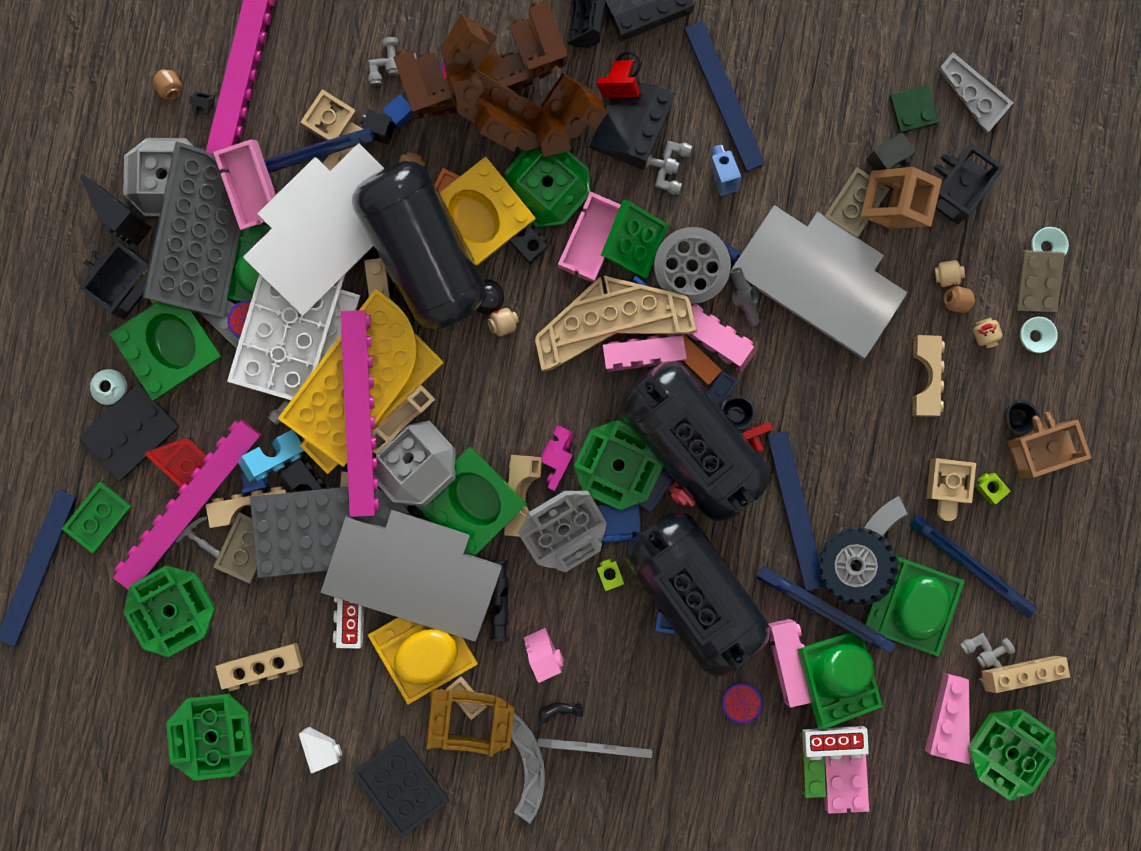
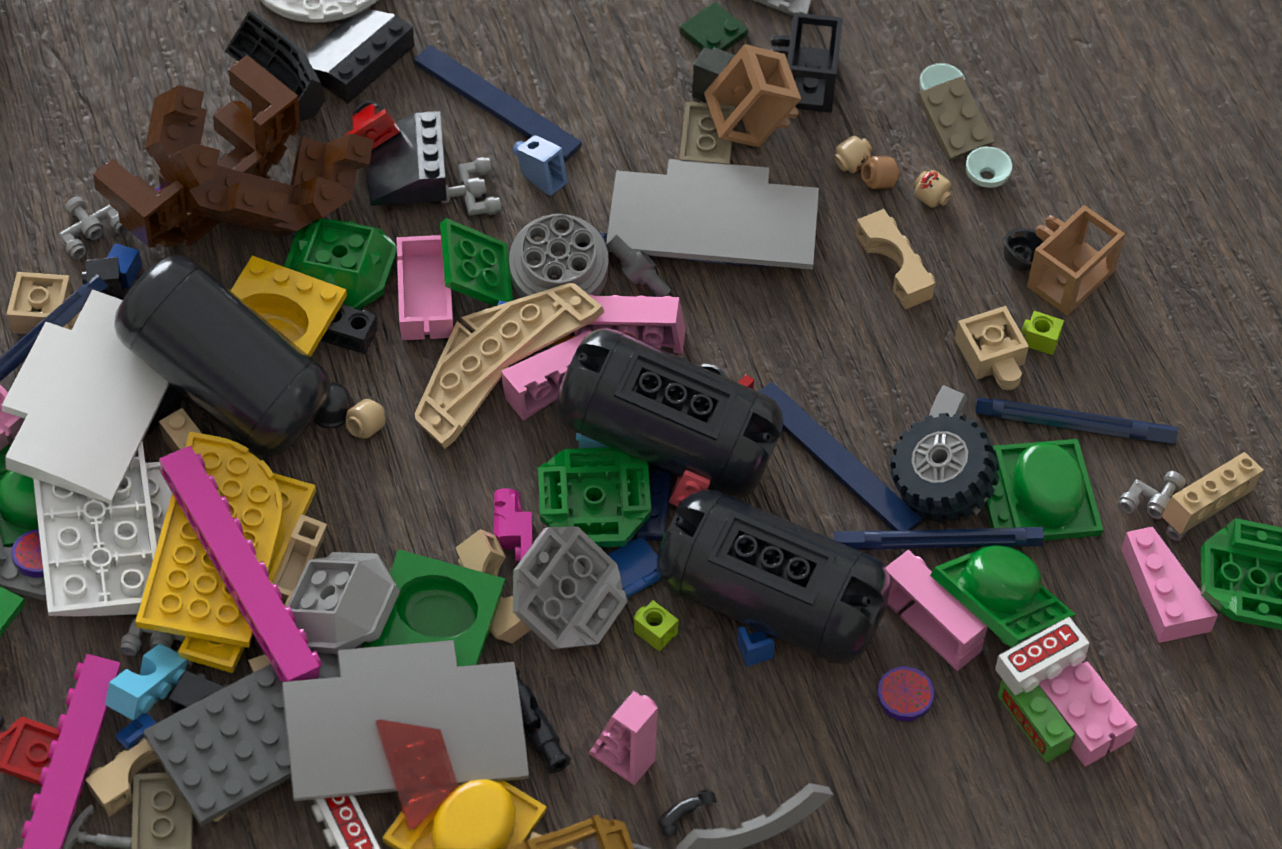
camera: 30 degrees left, 30 degrees down
none -> clear red wing [375,719,458,831]

